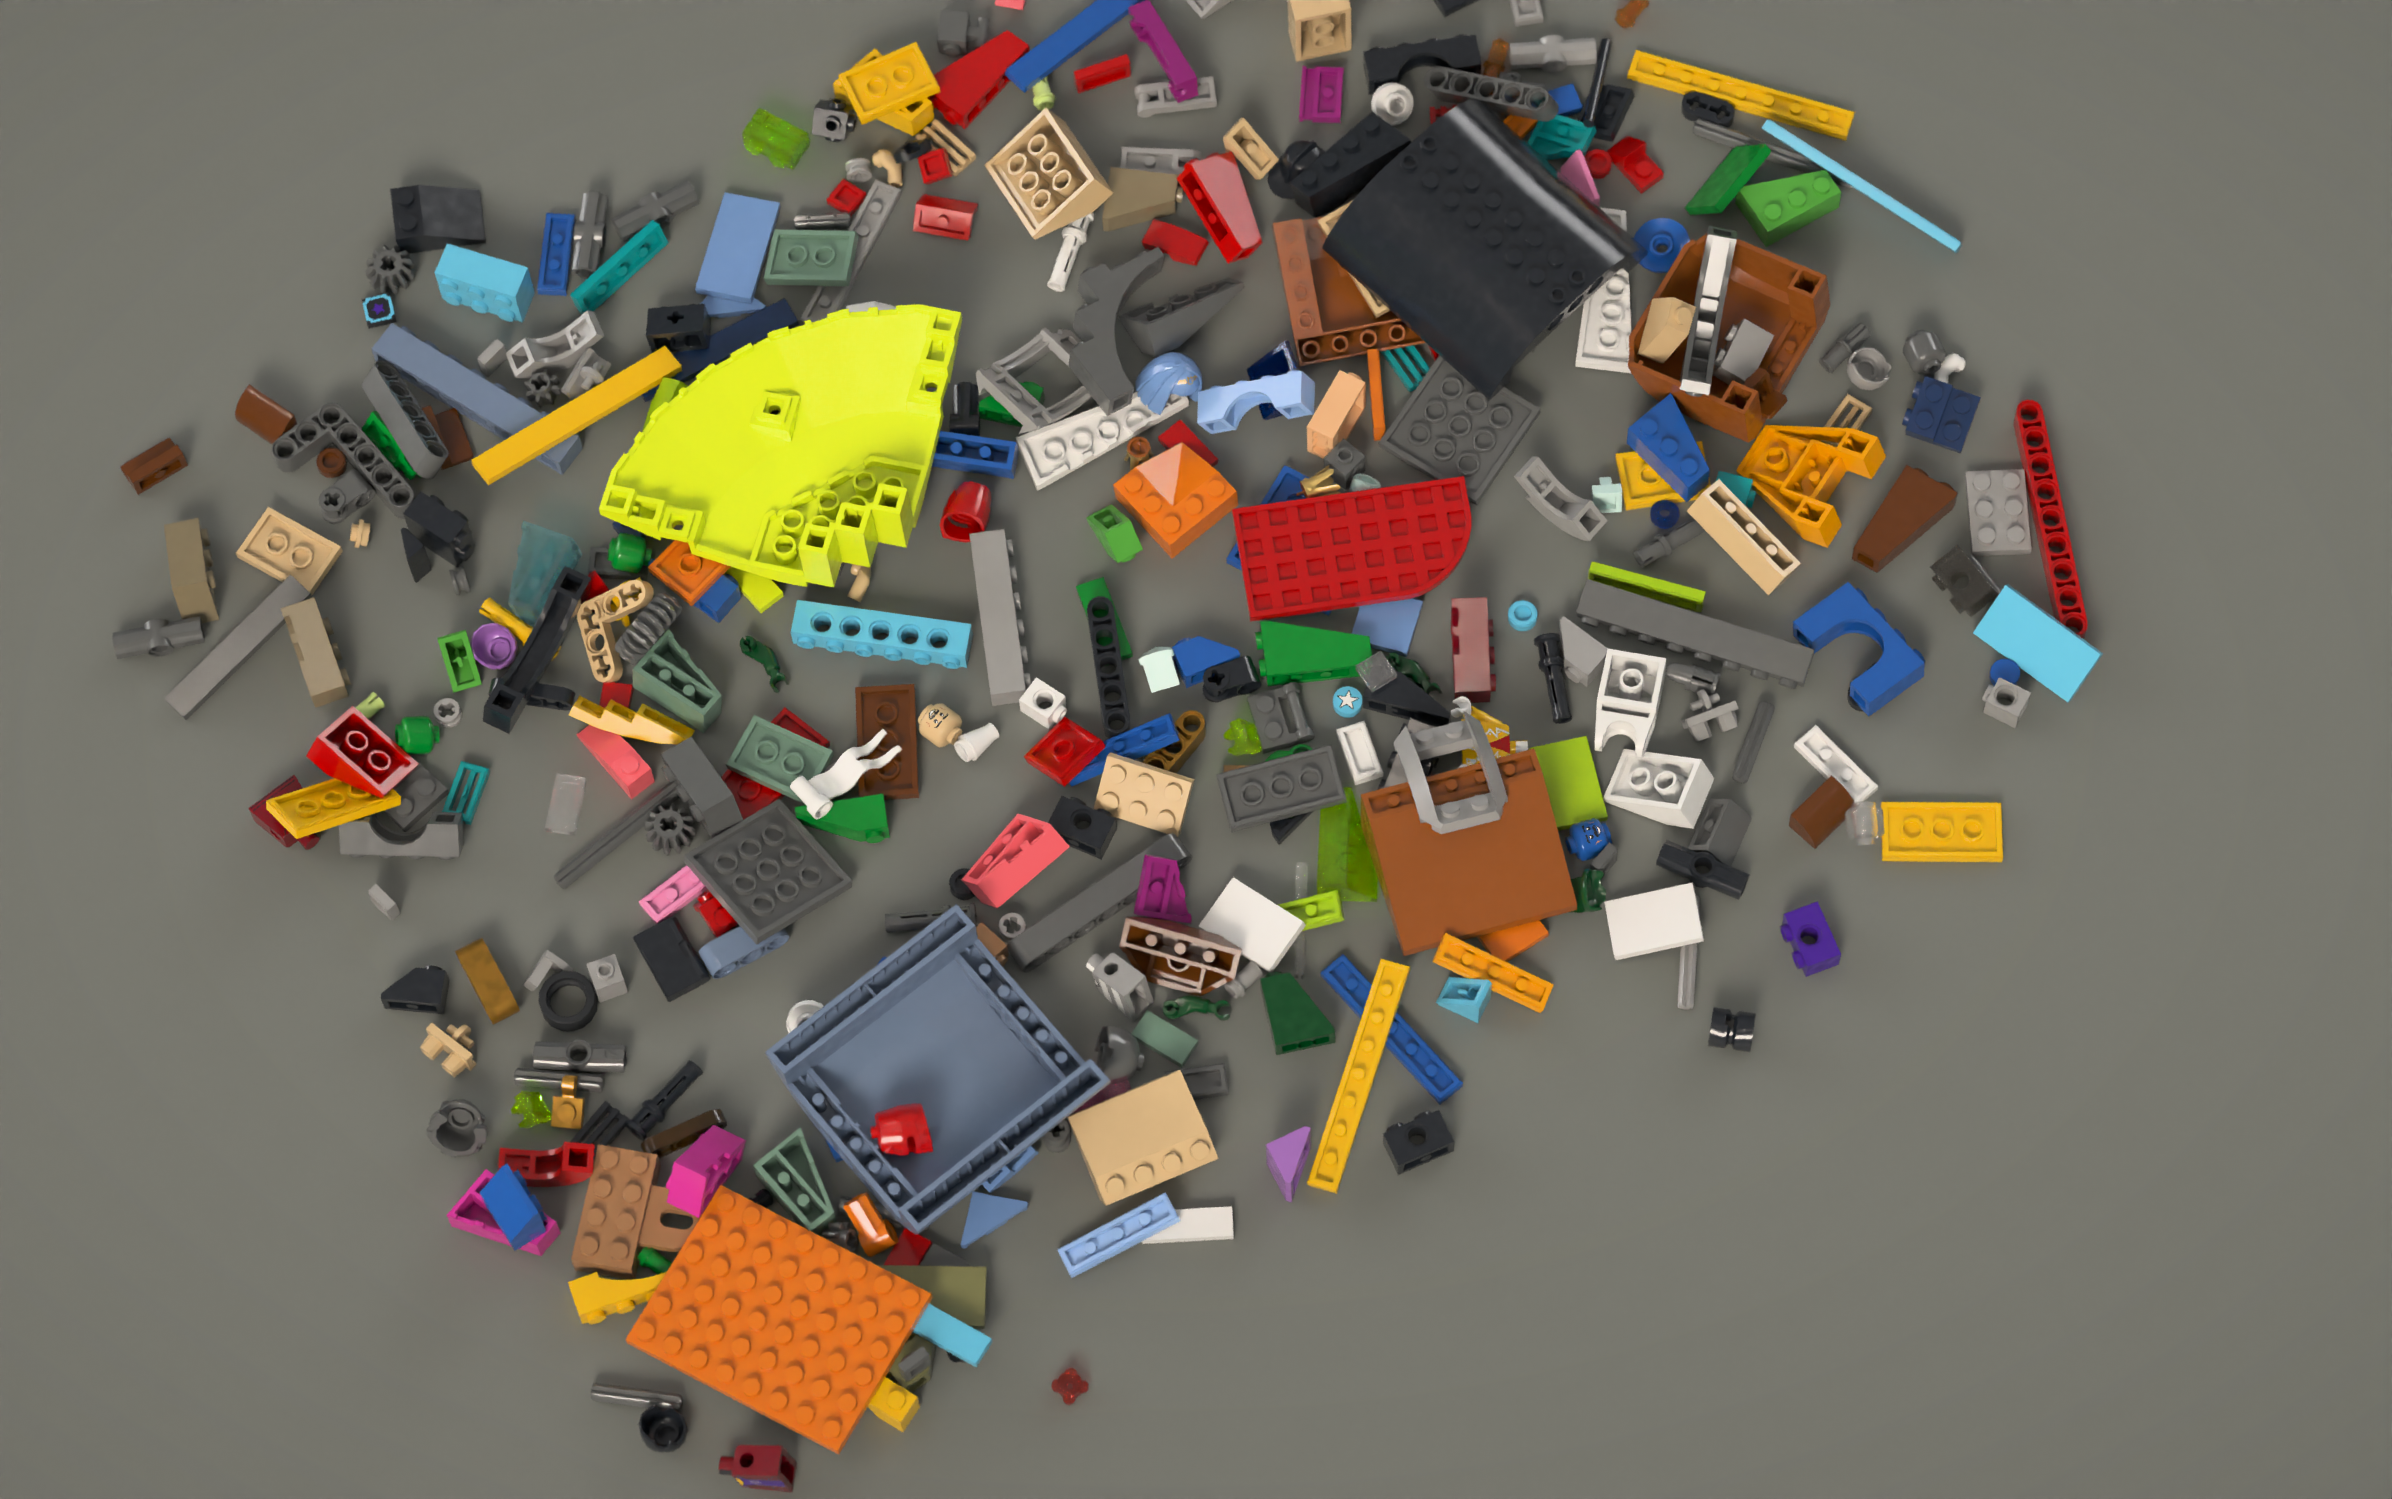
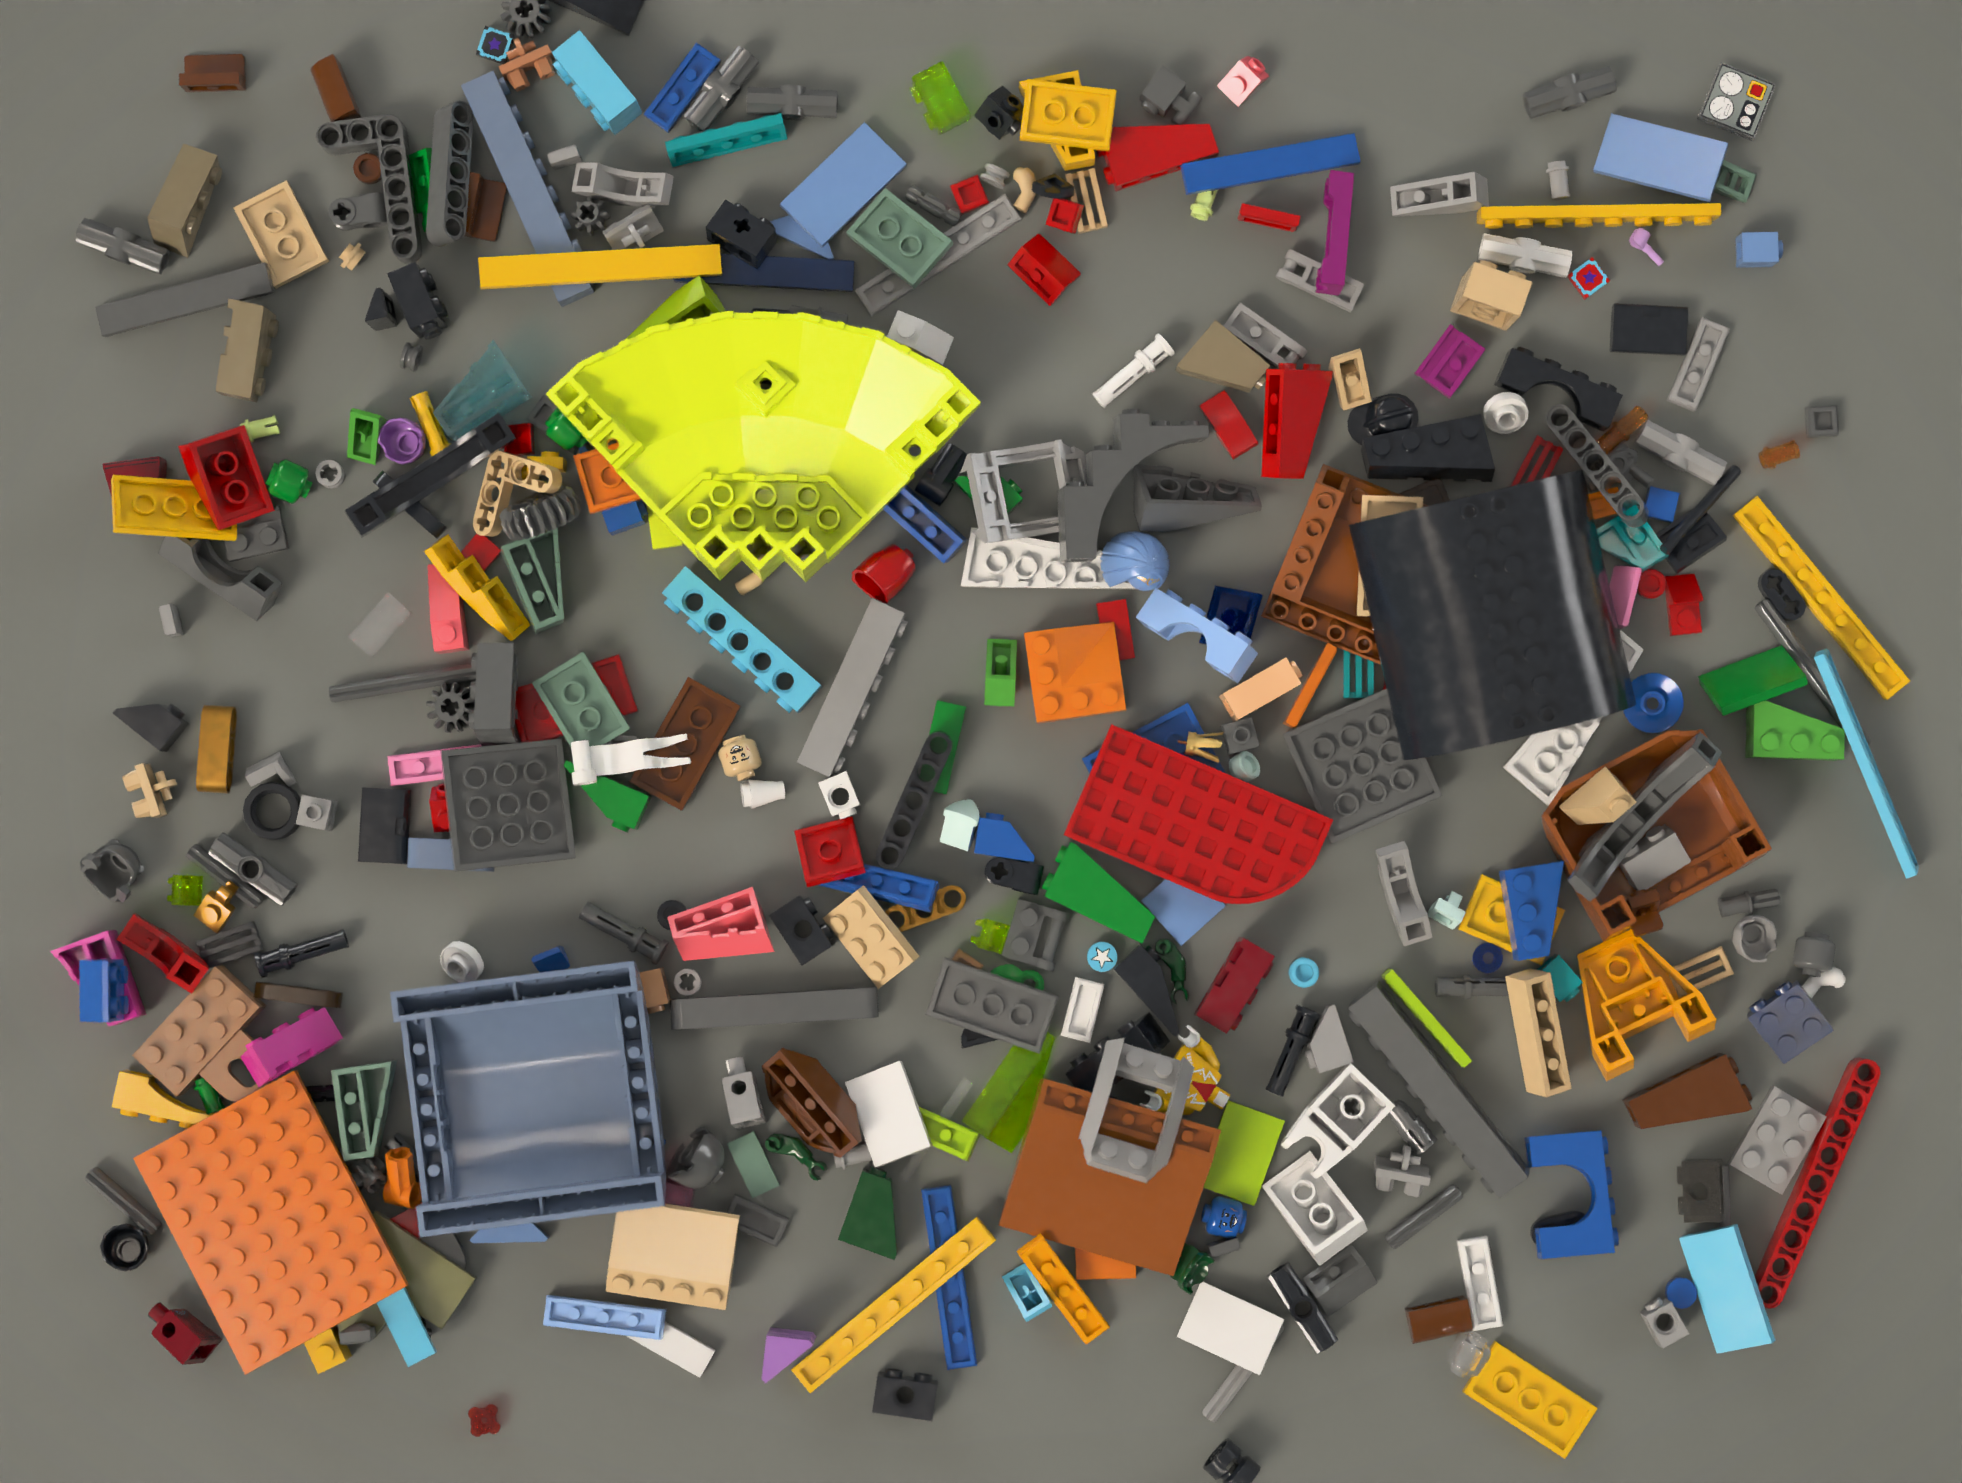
camera: 30 degrees right, 20 degrees up
teal tile [442,761,490,825] -> none
dark green arm [740,636,789,693] -> none
red helmet [870,1103,933,1156] -> none
tan slope [985,108,1113,240] -> none
dark orange piece [1124,437,1154,471] -> none
magenta wing [1134,854,1192,924] -> none
clear tile [1356,651,1397,692] -> none
dark purple brick [1780,901,1841,977] -> none
none -> nougat hips [498,37,556,92]

